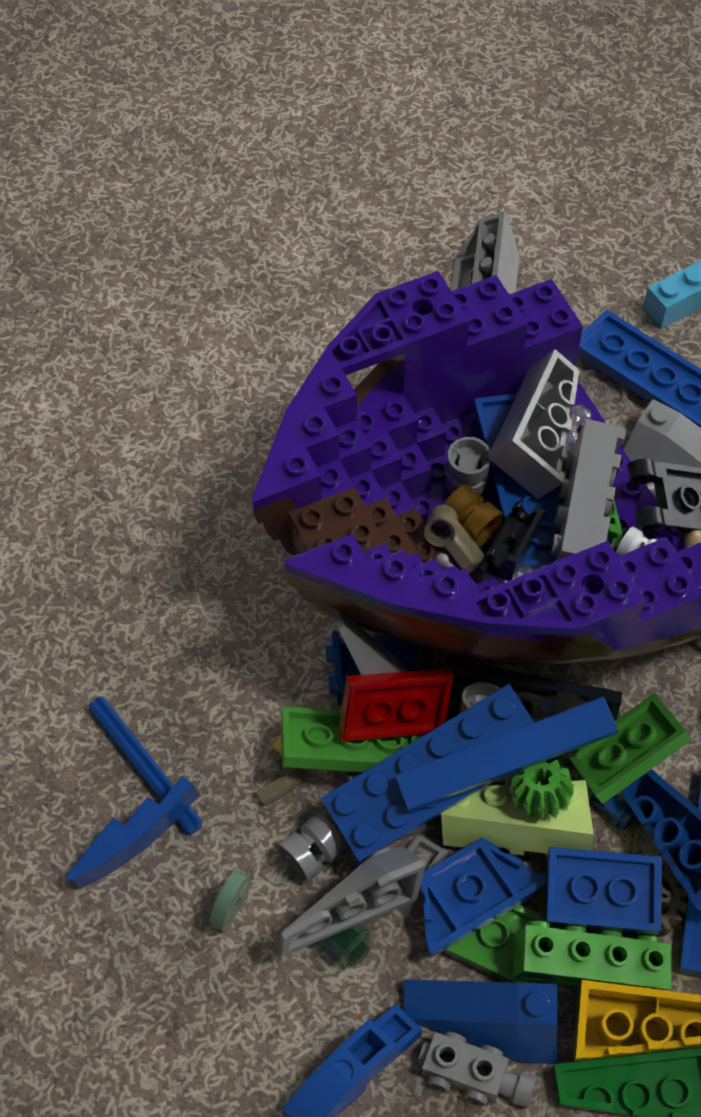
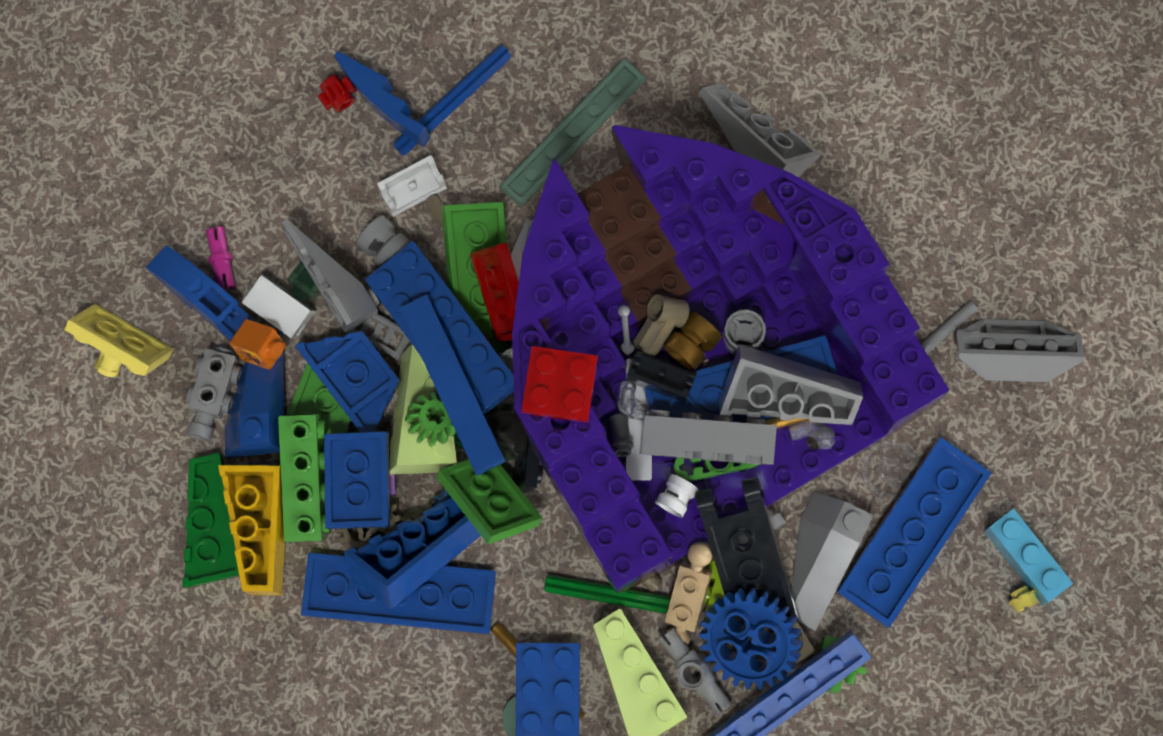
camera: 85 degrees right, 20 degrees up
sand green piece [210,870,251,932] -> none
none -> dark pink pin [205,227,236,290]
none -> orange brick [229,319,287,370]
none -> white hinge [242,275,317,338]
none -> red gear [317,75,357,113]
none -> white hinge [377,155,447,217]
none -> sand green tile [499,58,646,208]
none -> red plate [521,346,598,423]
none -> light grey wedge [699,83,821,177]

